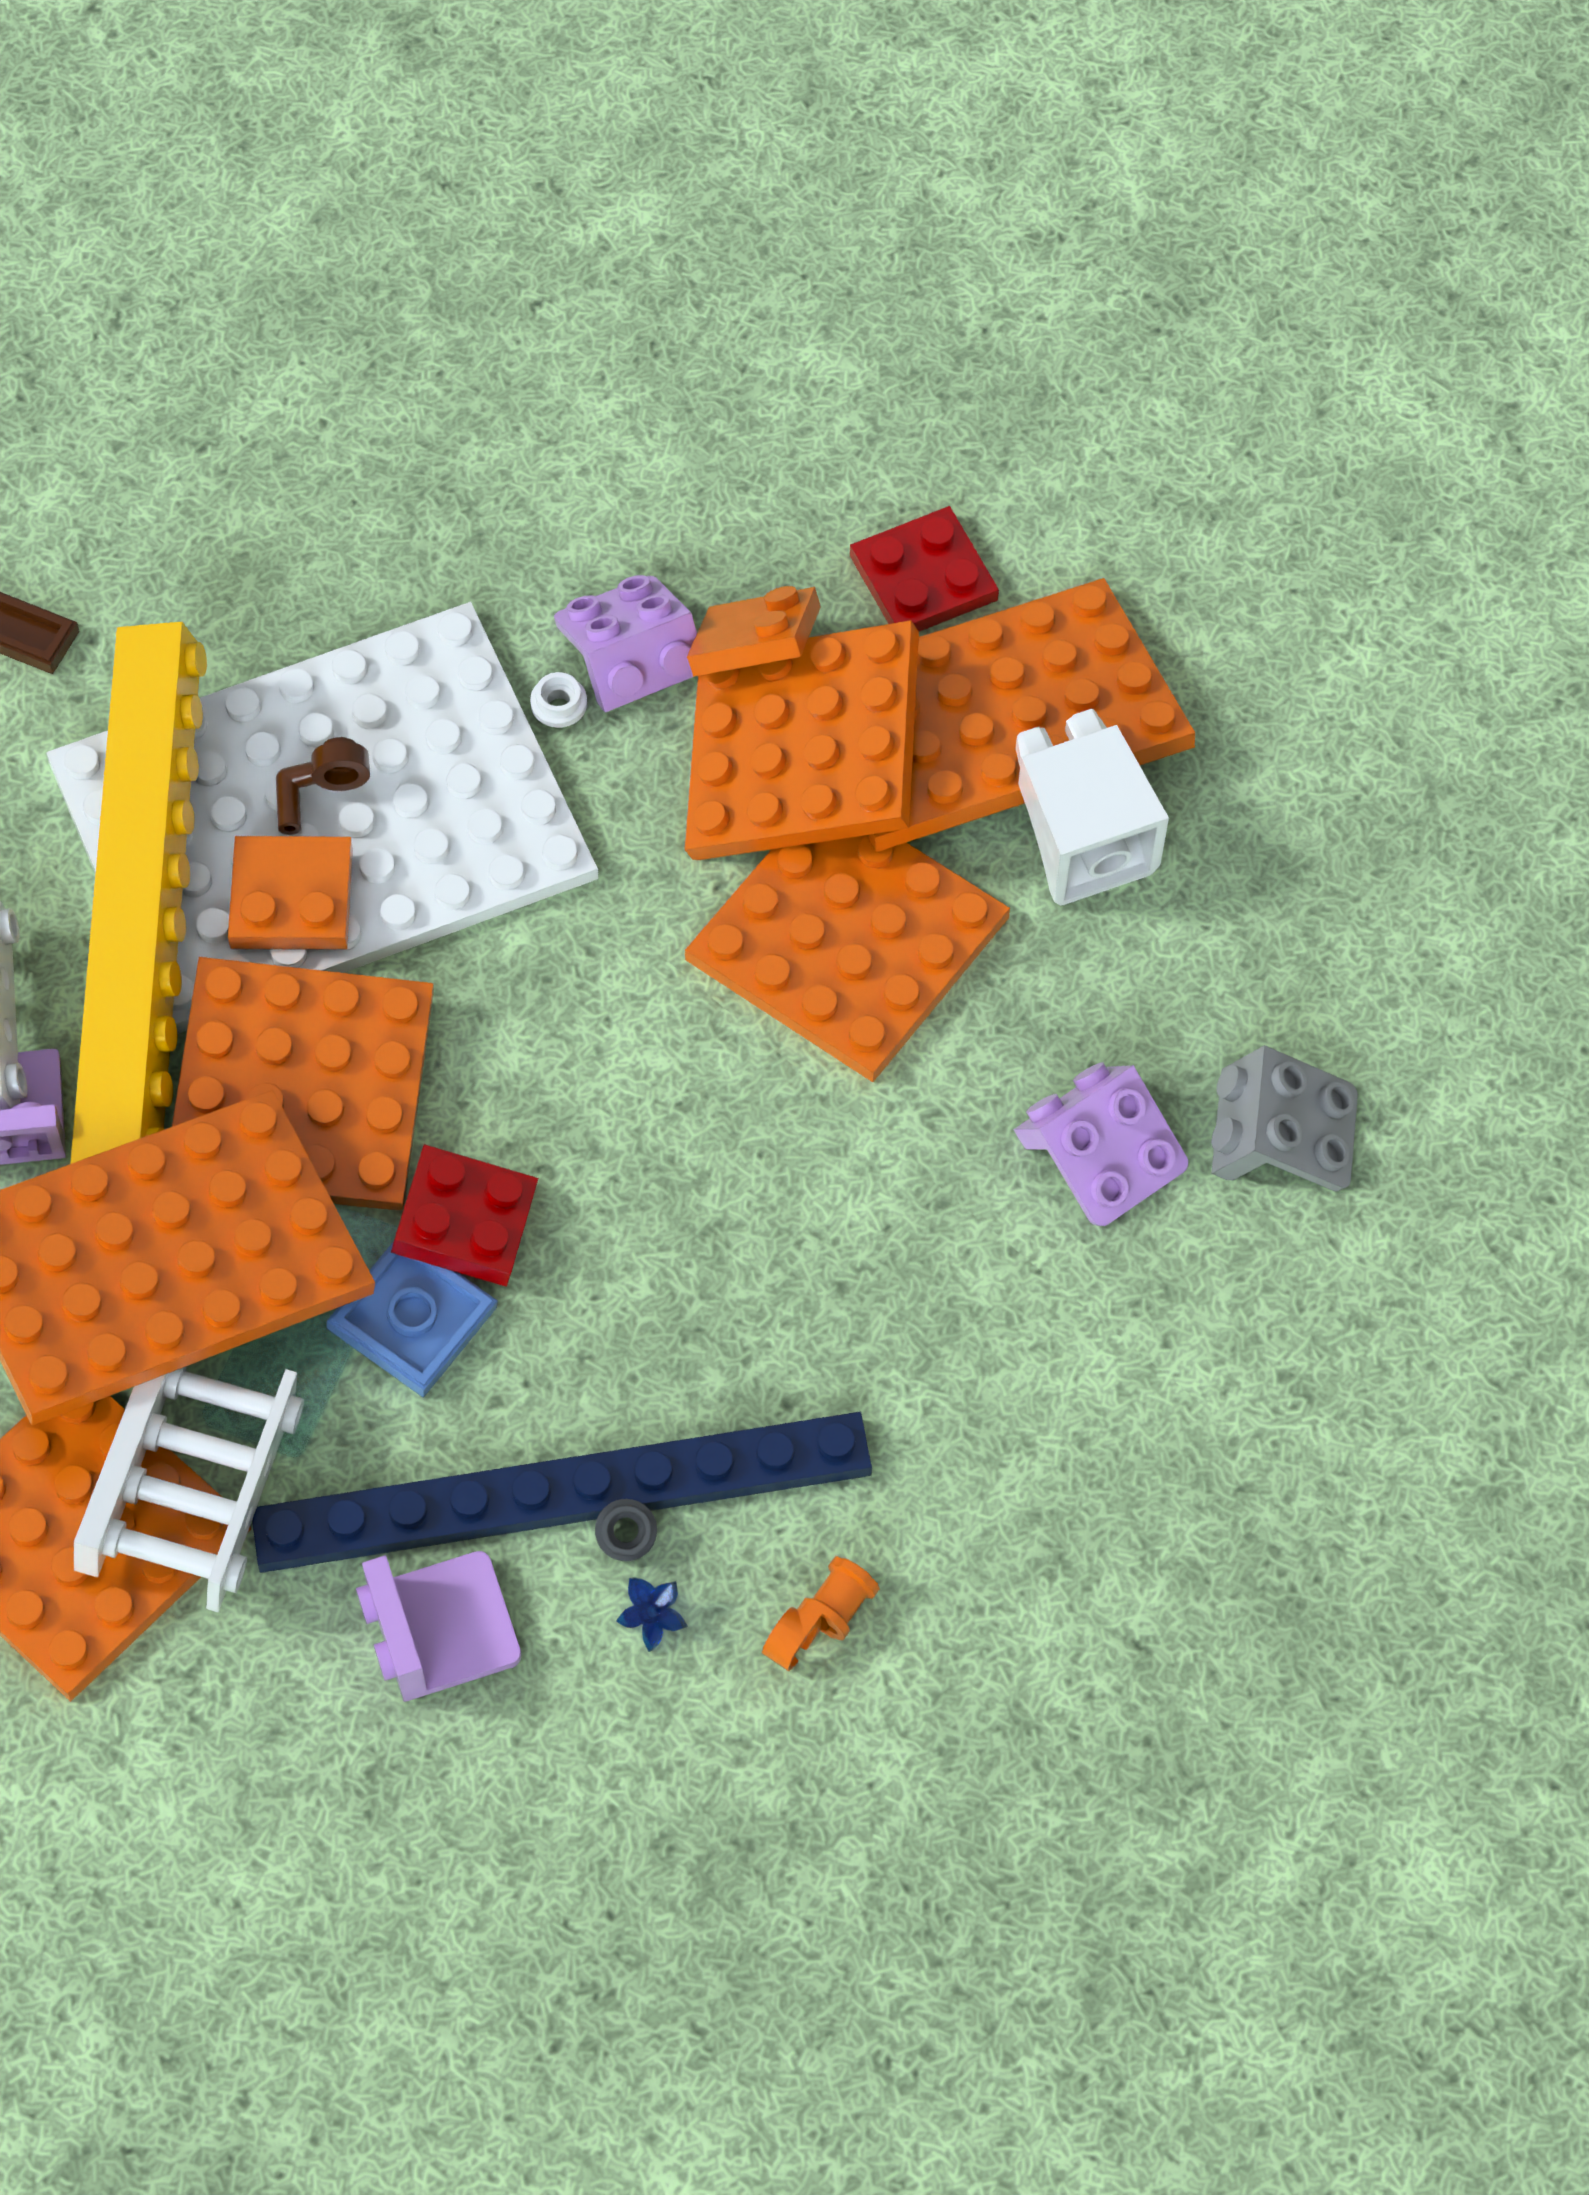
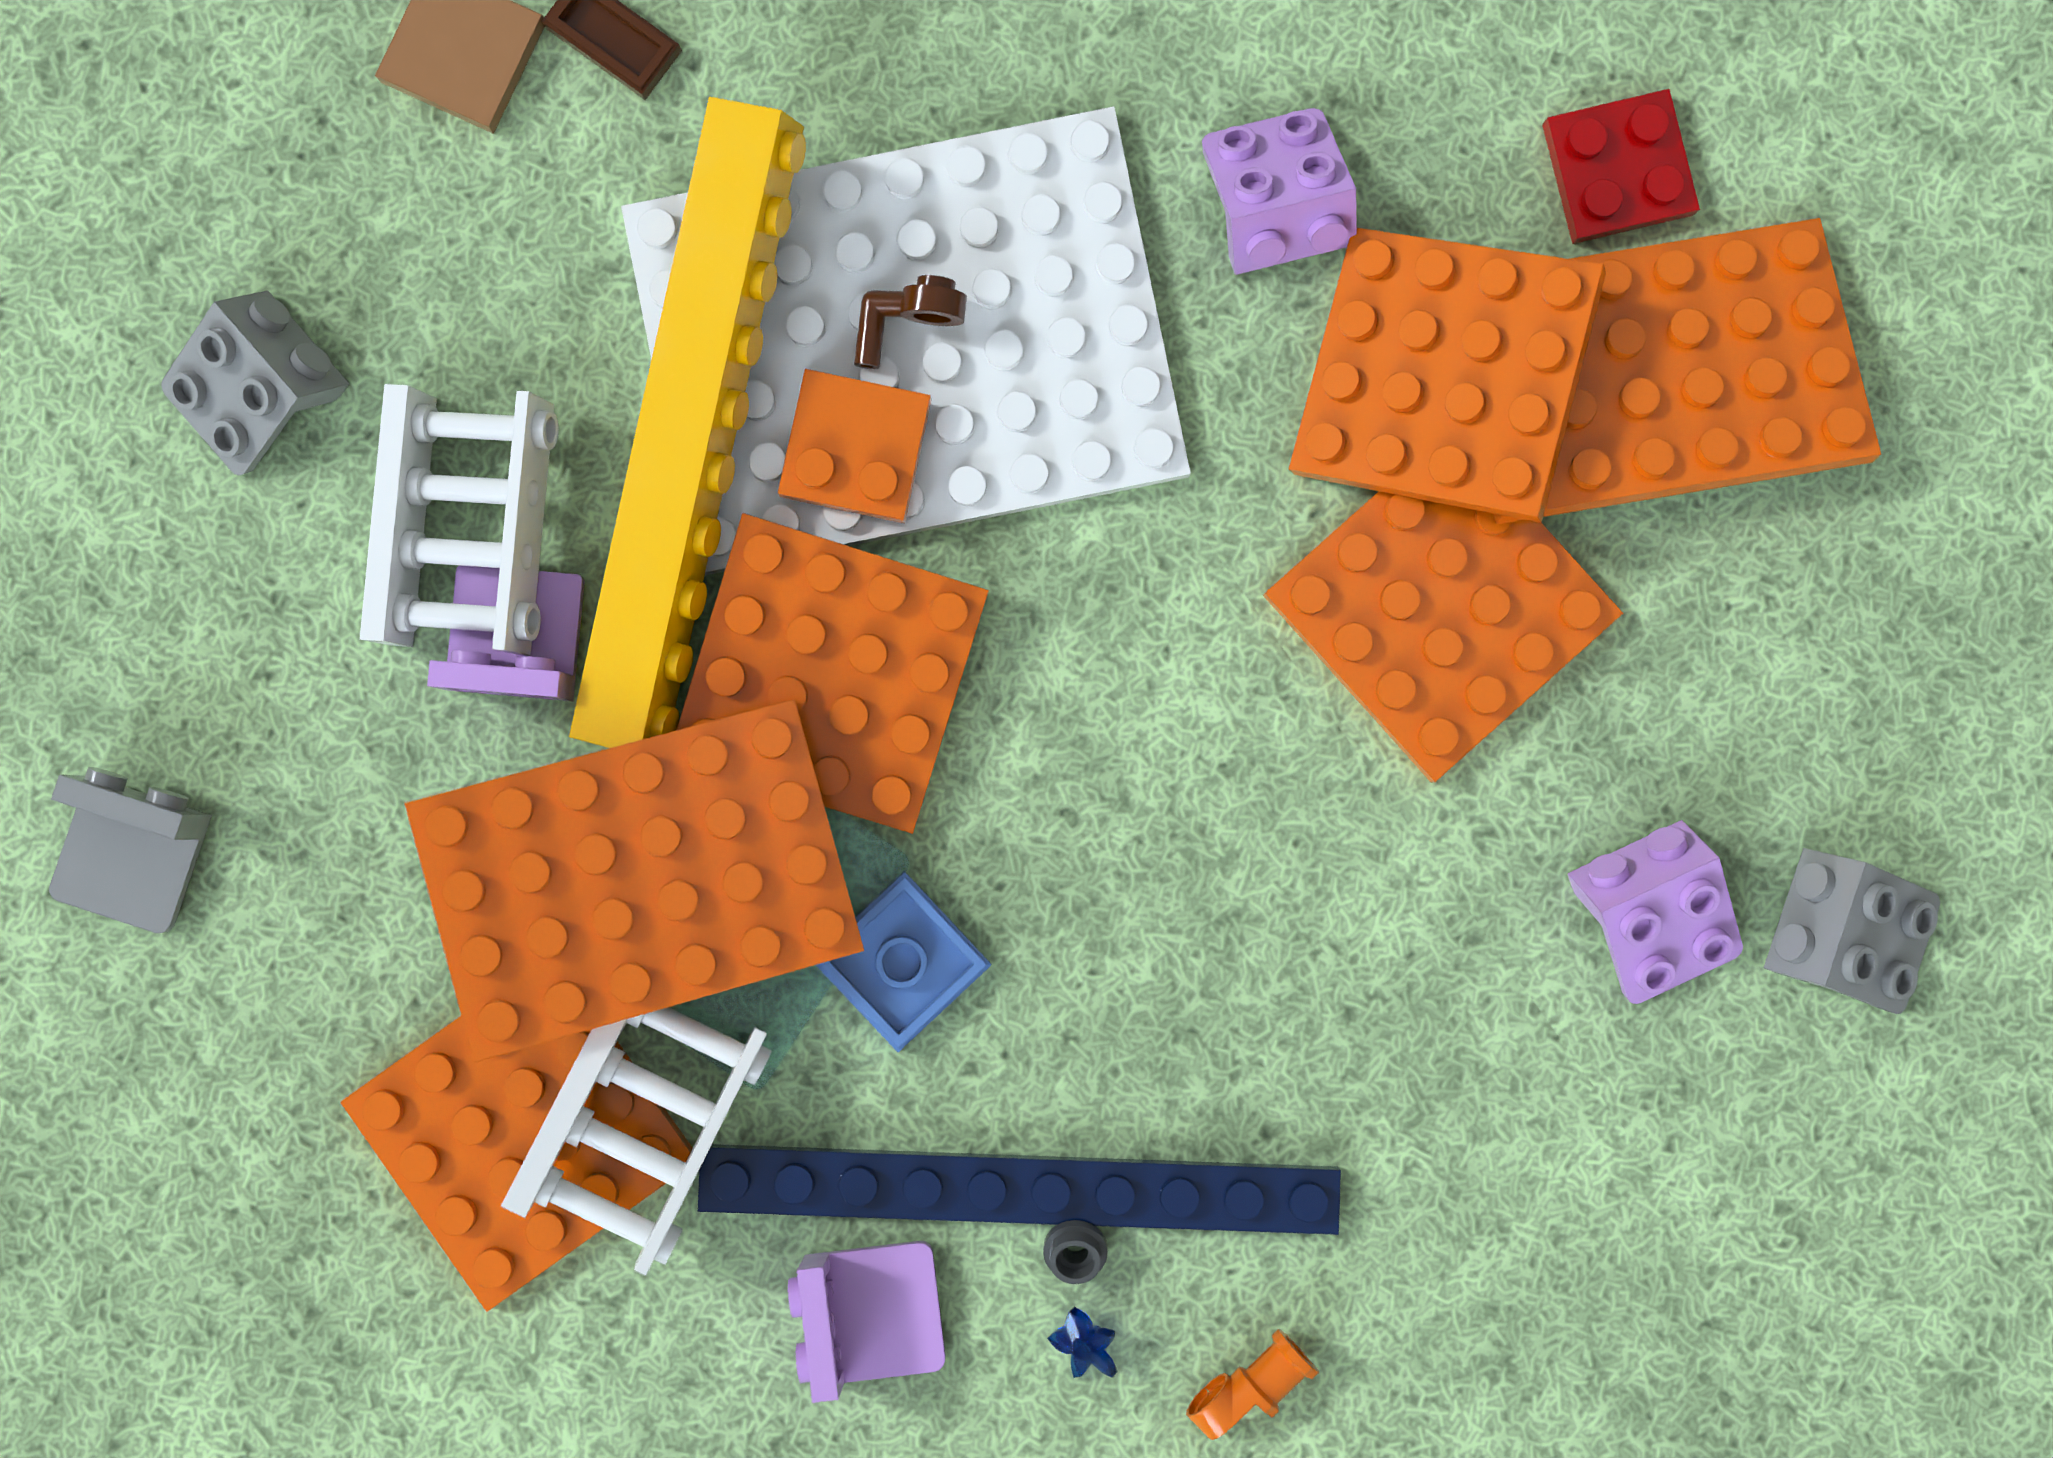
camera: 15 degrees right, 25 degrees up
red plate [391,1144,539,1287] -> none
white plate [530,672,587,728] -> none
orange plate [687,586,821,677] -> none
white hips [1015,709,1169,906] -> none

